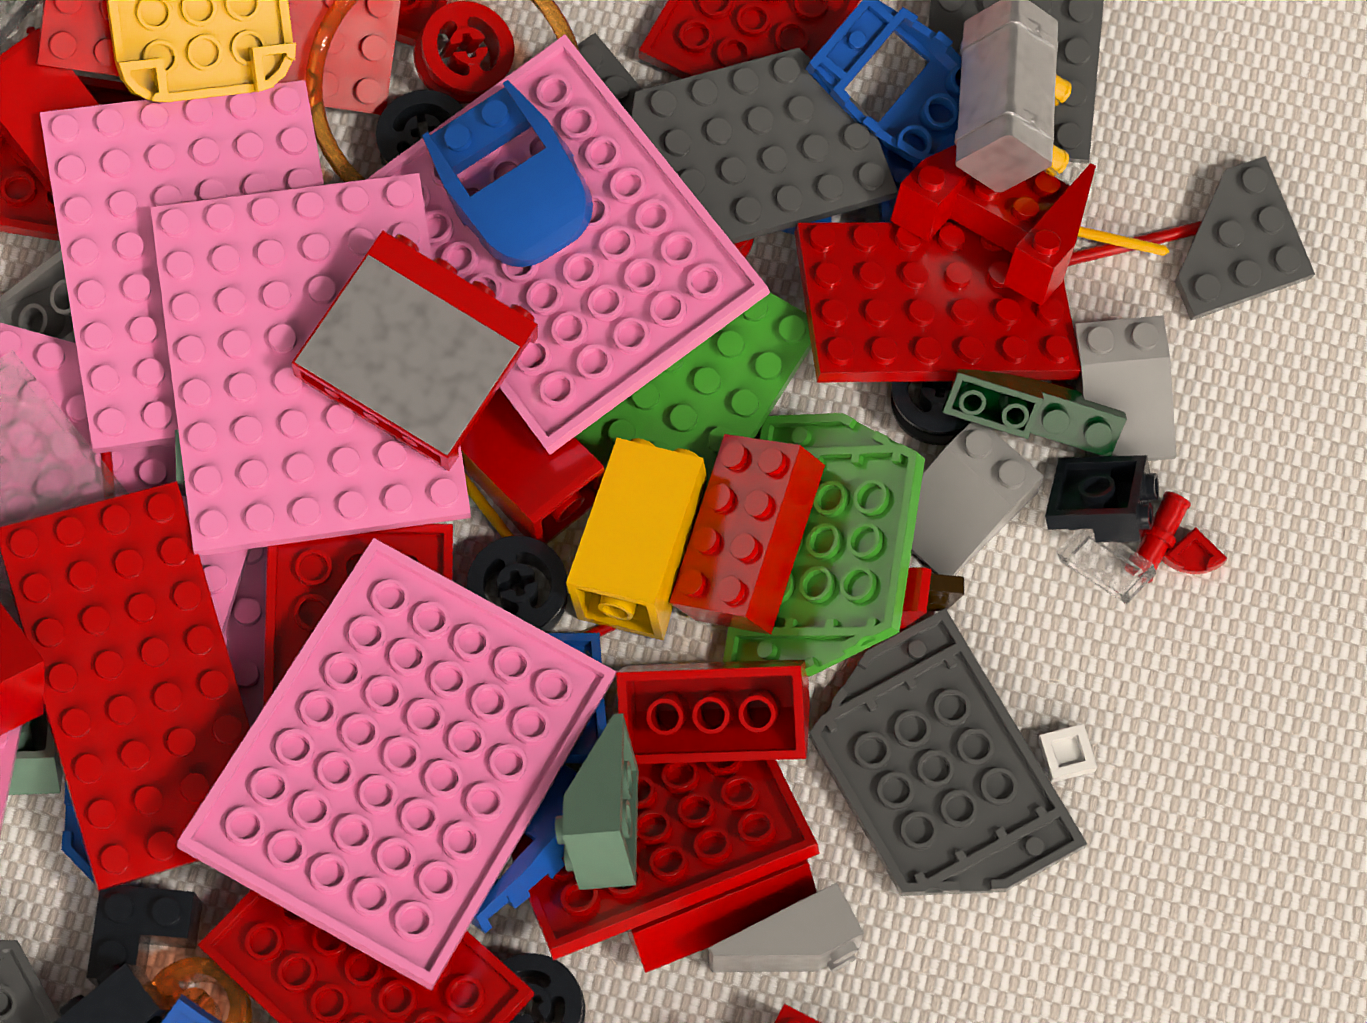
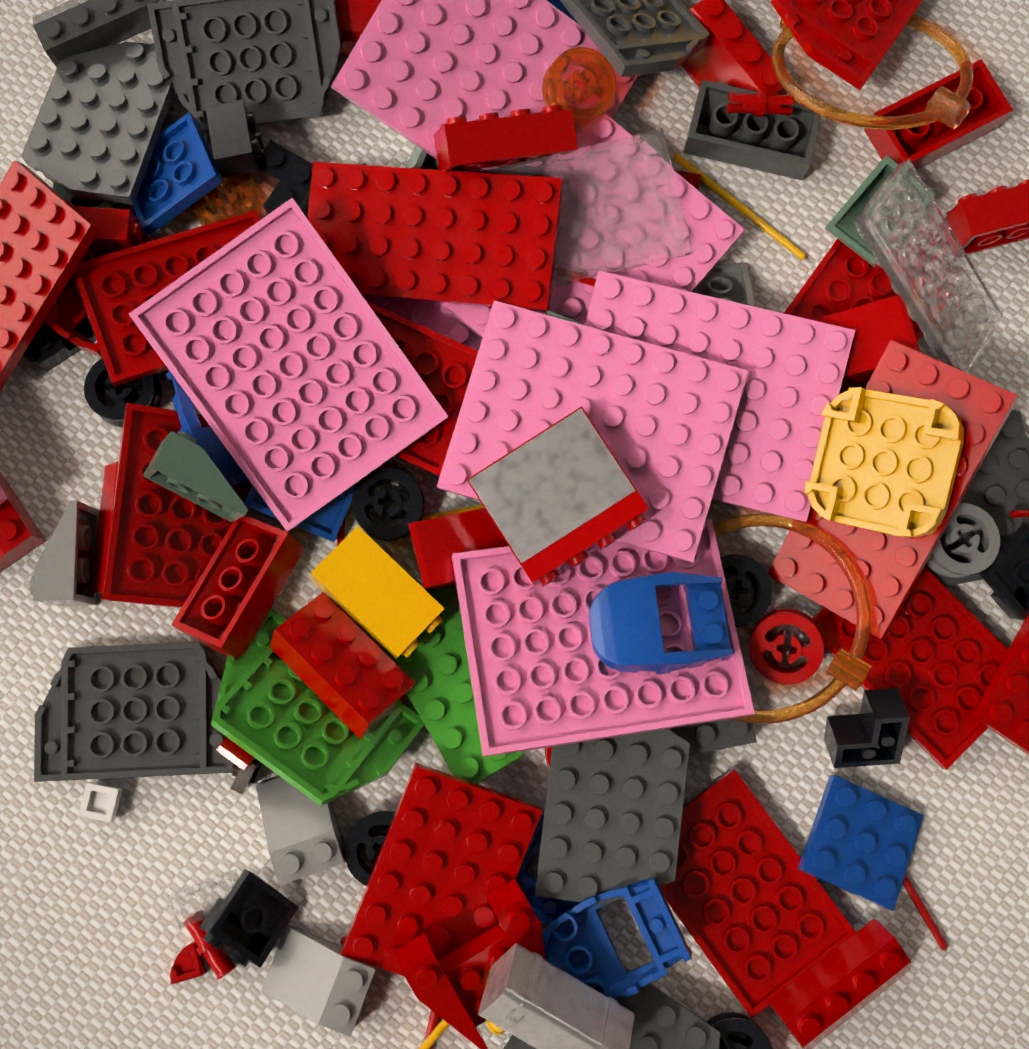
camera: 115 degrees right, 10 degrees up
dark green slope [942,369,1127,456] -> none

